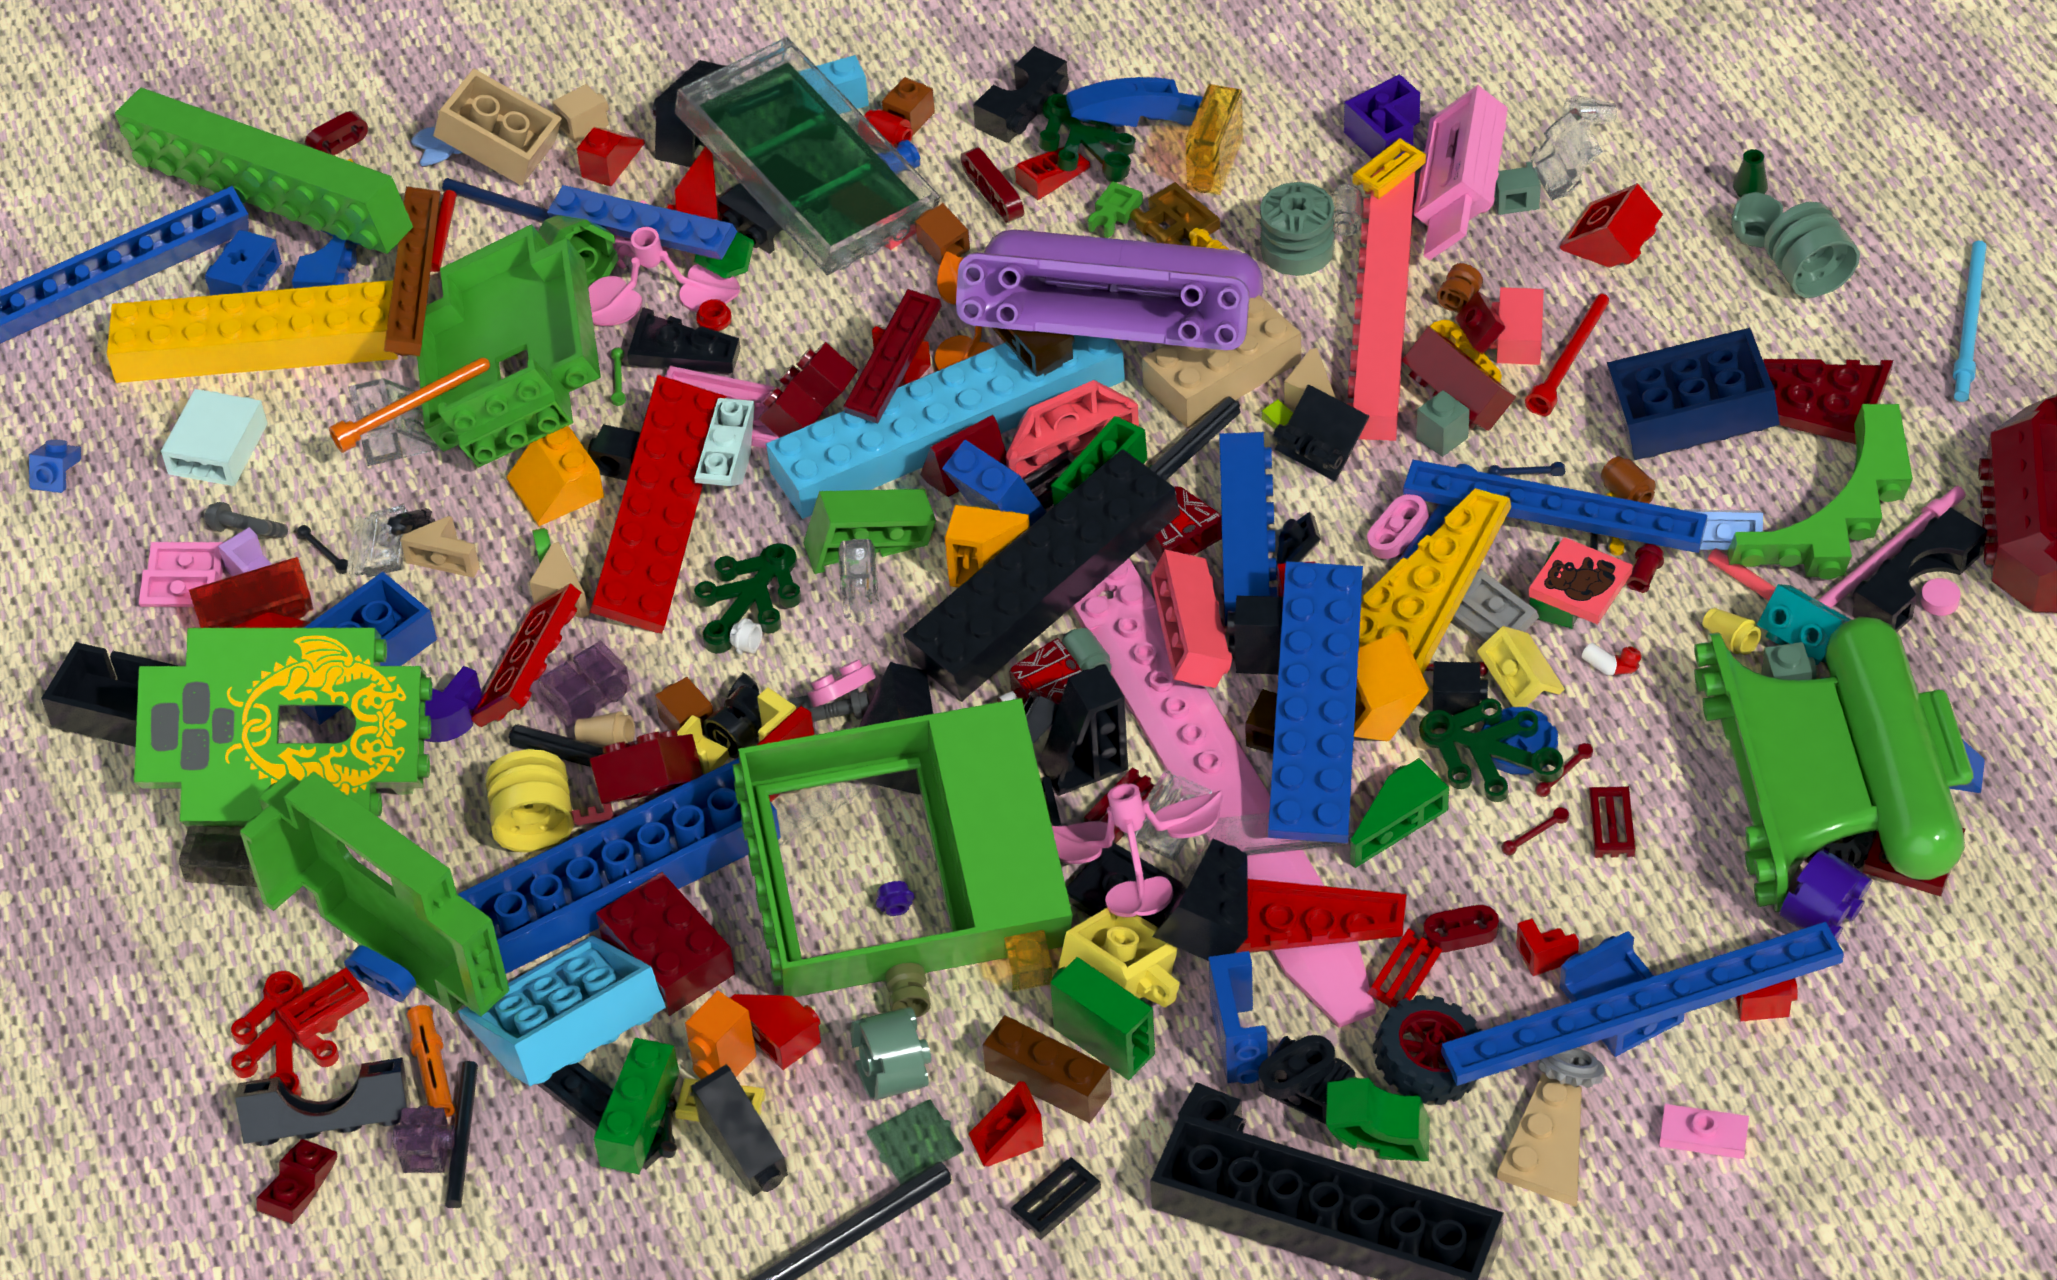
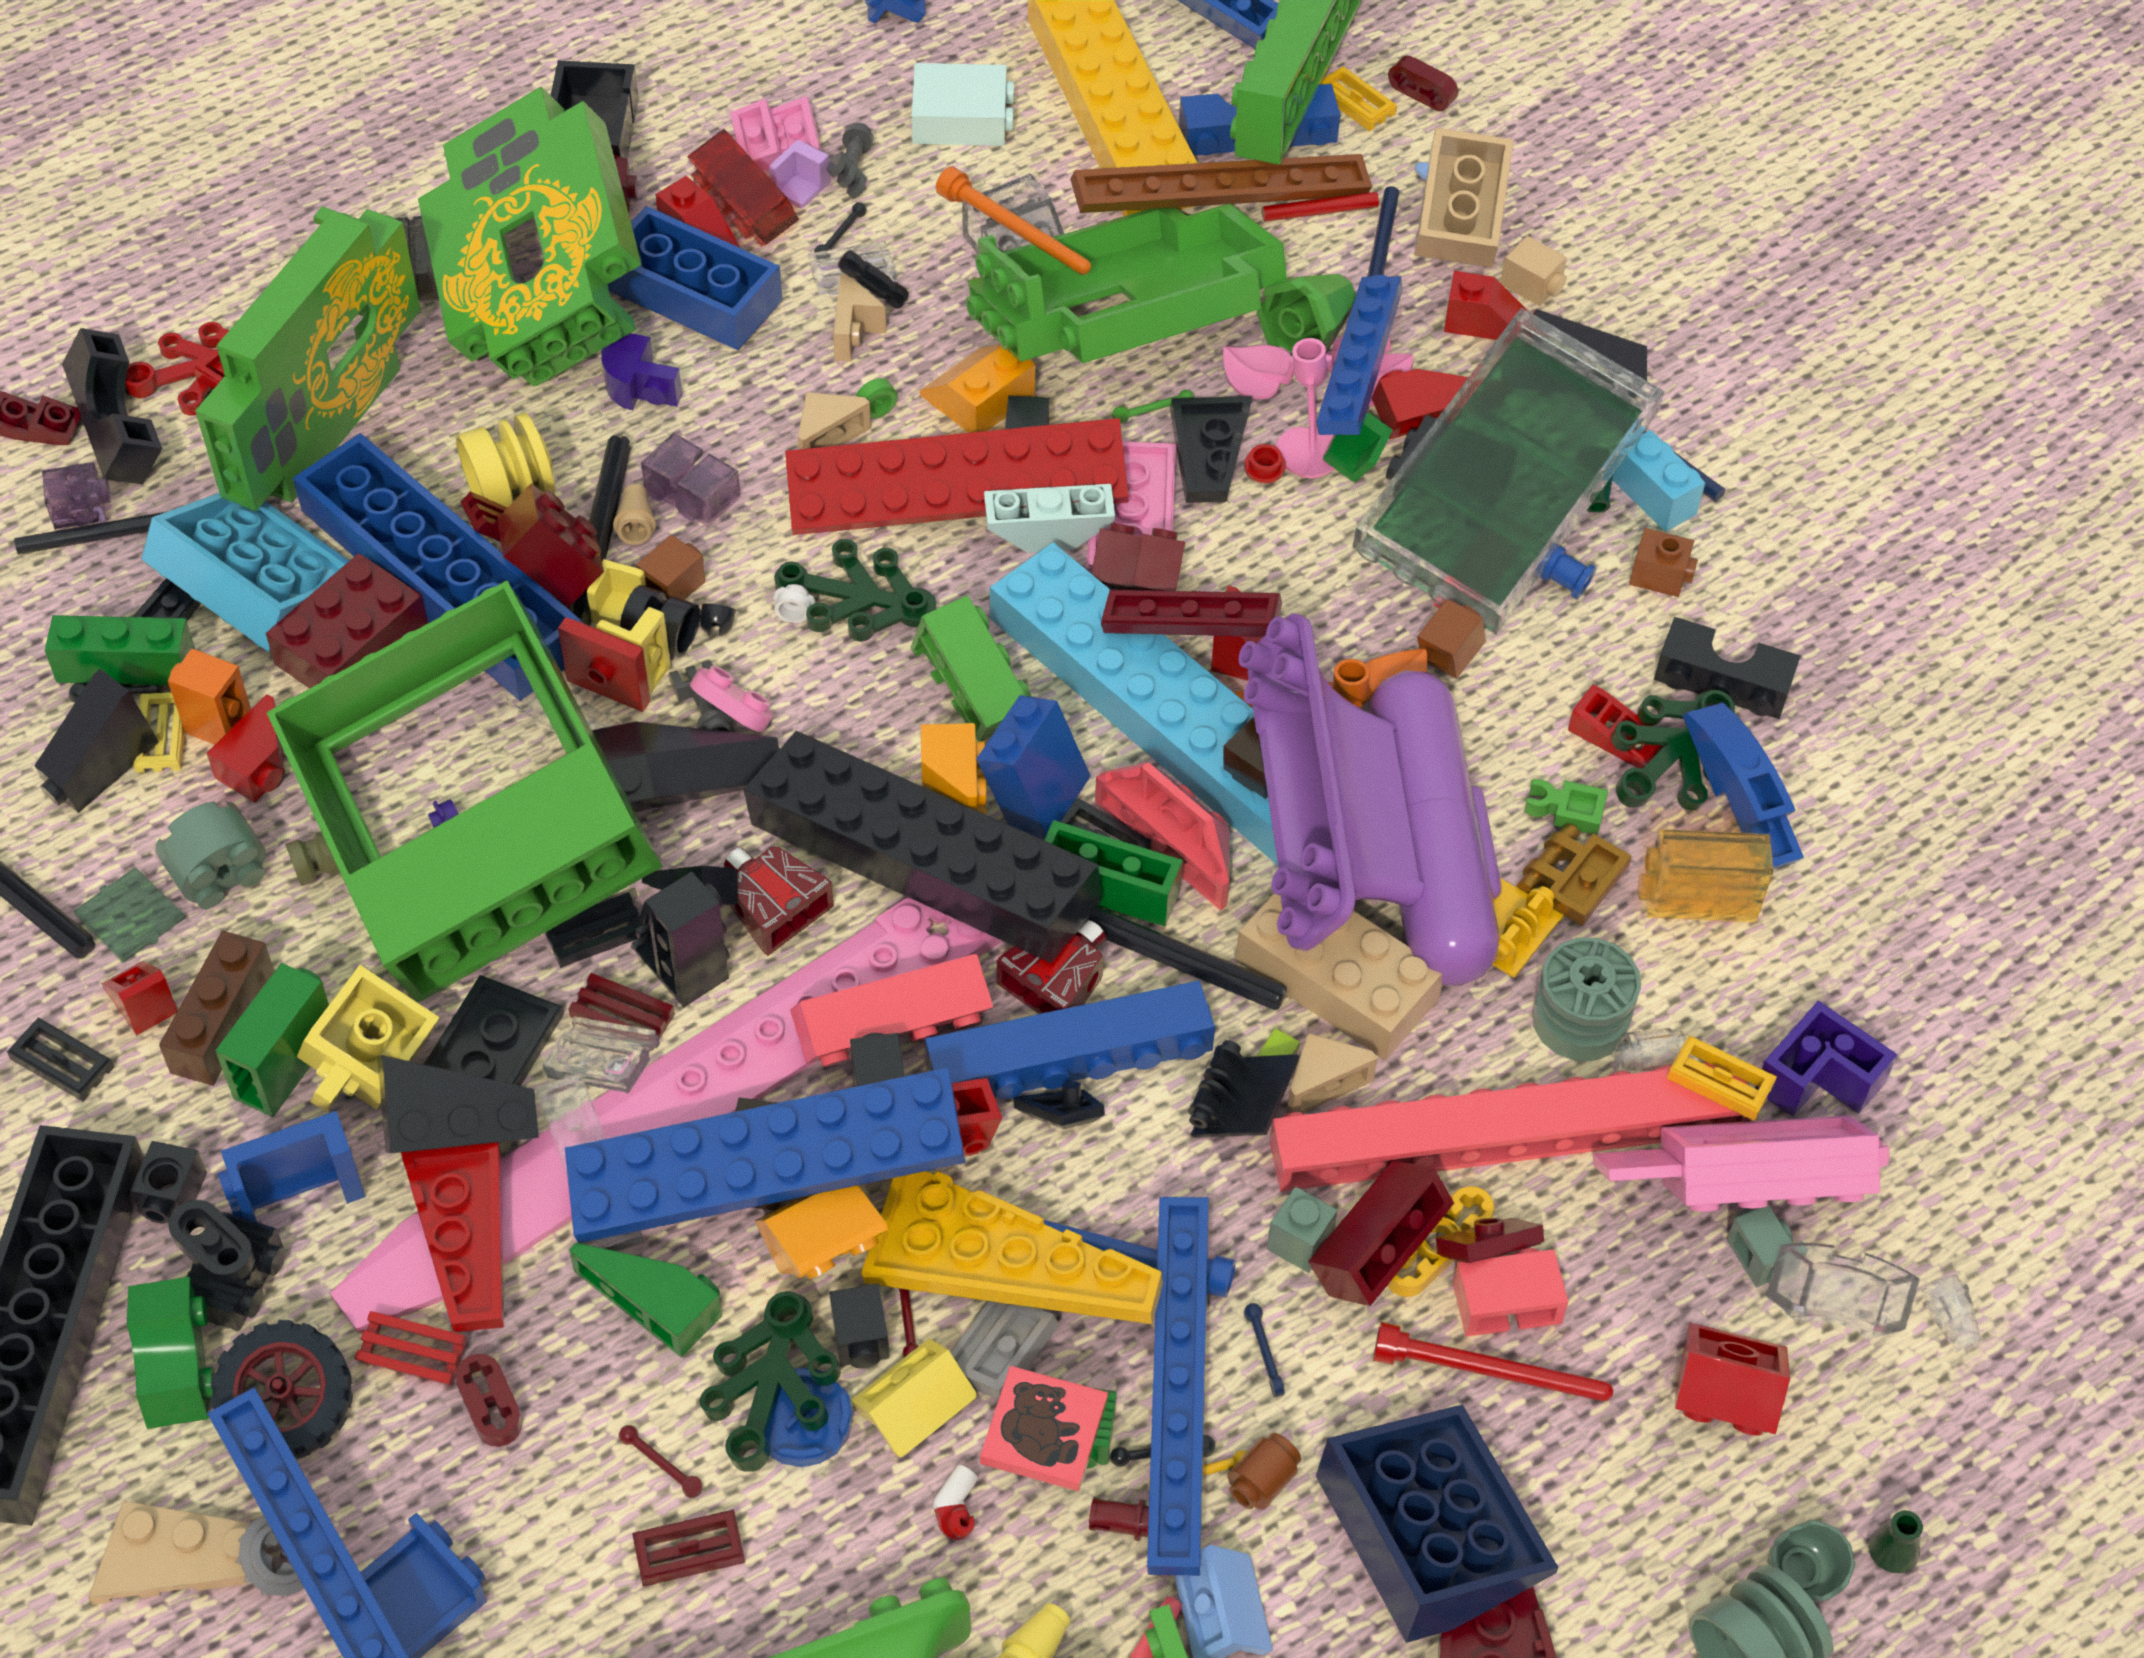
camera: 70 degrees right, 5 degrees up
blue brick [205,229,282,295] -> none
orange pin [406,1005,455,1120] -> none
red plate [471,583,582,727] -> none
clear brick [838,539,881,623] -> none
red brick [860,109,913,150] -> none
dark red slope [920,415,1007,497] -> none
dark red beam [960,147,1024,223] -> none
clear yellow brick [1004,930,1052,992] -> none
bright pink plant [1052,784,1223,917] -> none
sand green brick [1062,628,1112,672] -> none
bright pink plate [1367,494,1429,559] -> none
dark orange wheel [1437,263,1483,313] -> none
red panel [1516,918,1579,976] -> none
dark red hinge [1535,743,1593,797] -> none

